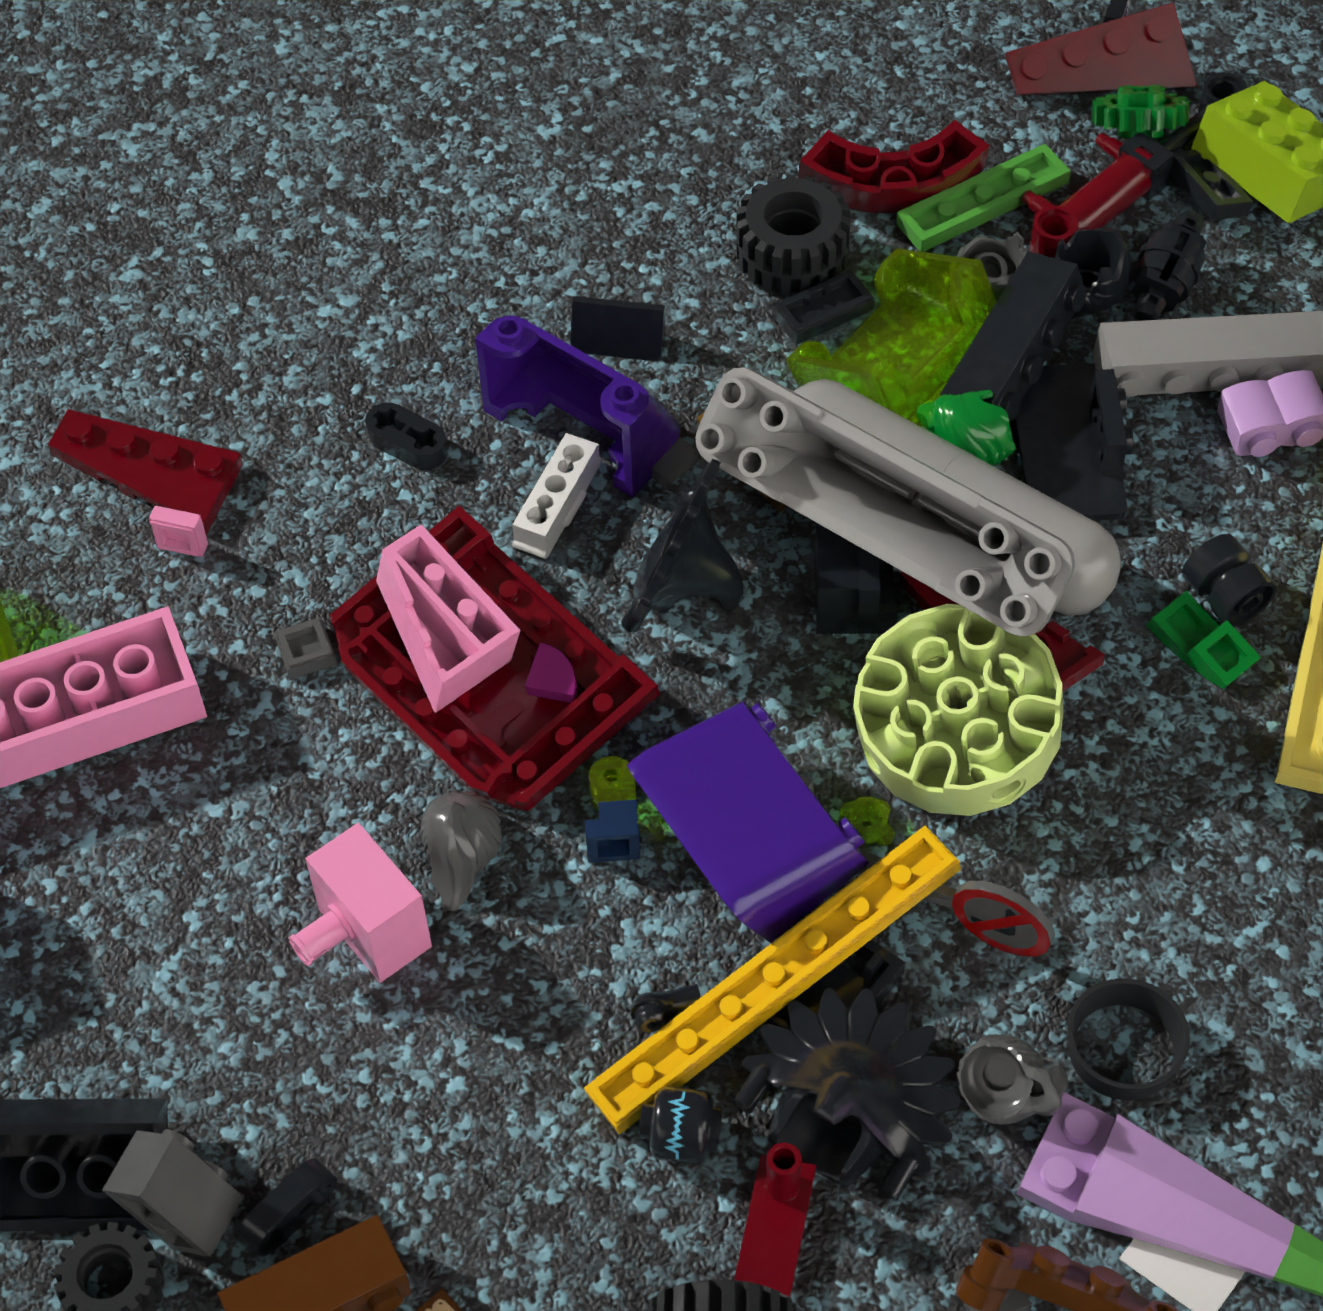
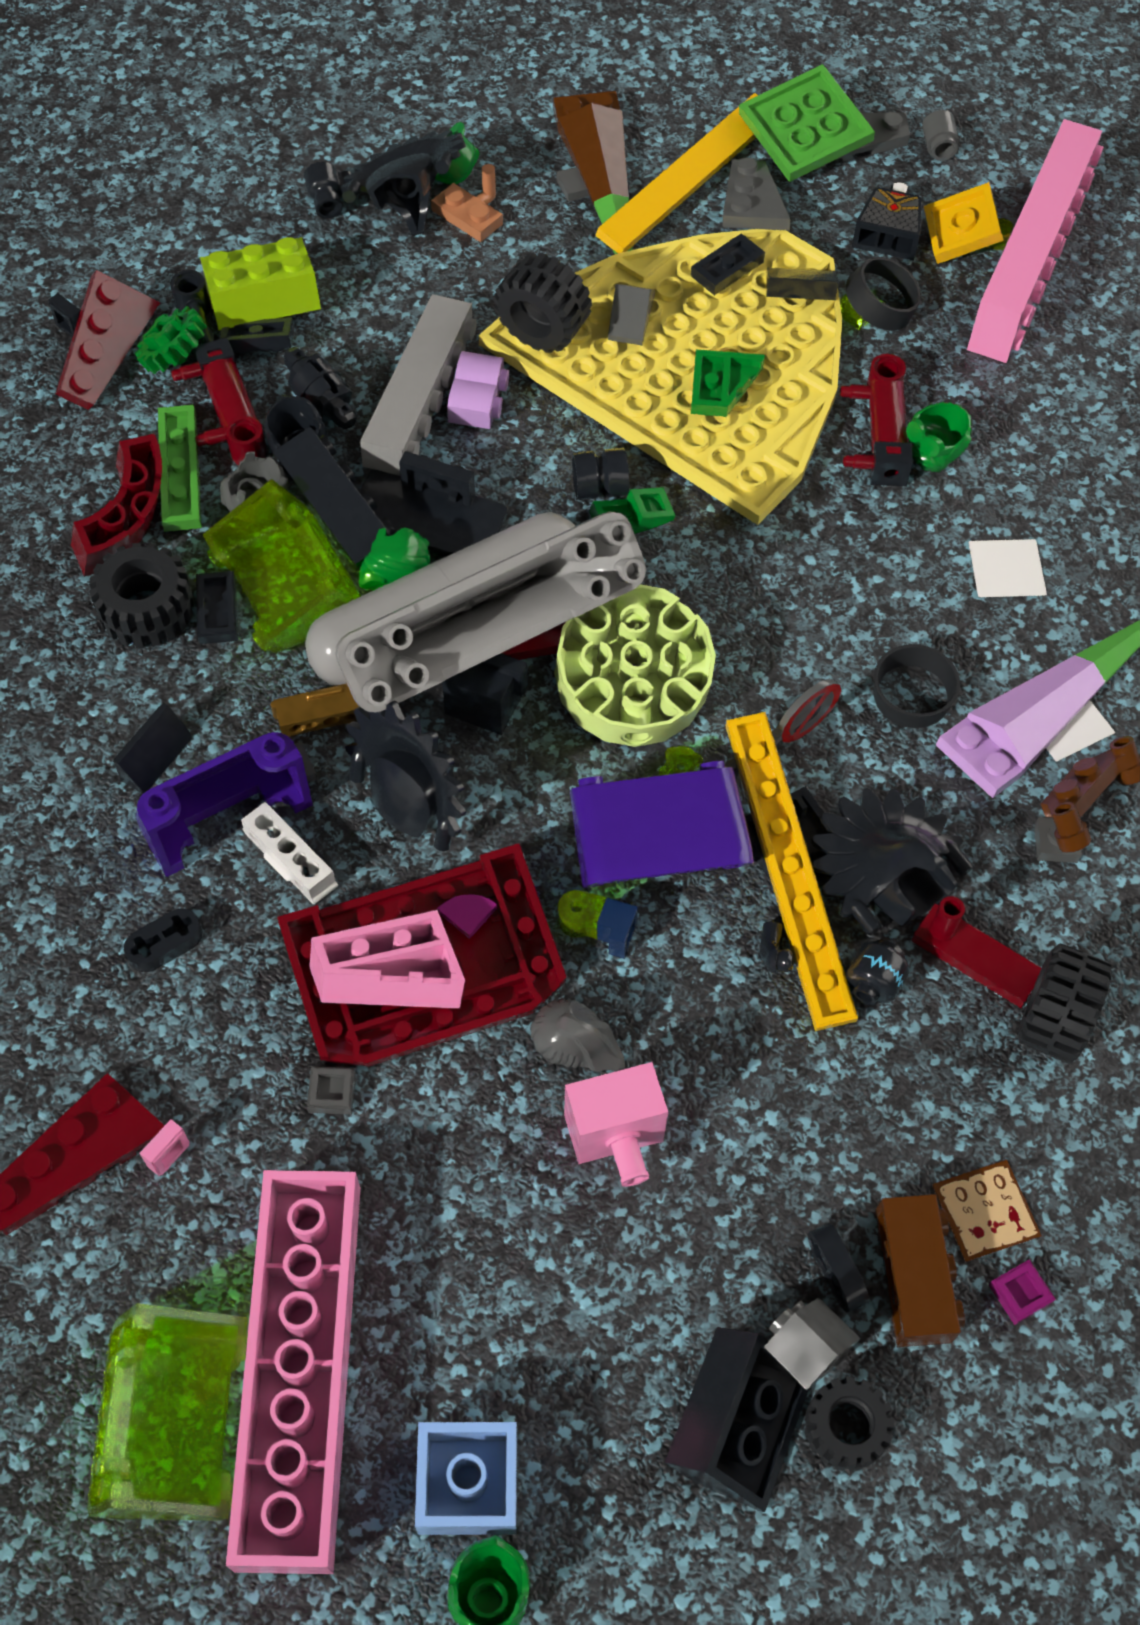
camera: 70 degrees left, 5 degrees up
dark grey hair [957,1034,1069,1124] -> none

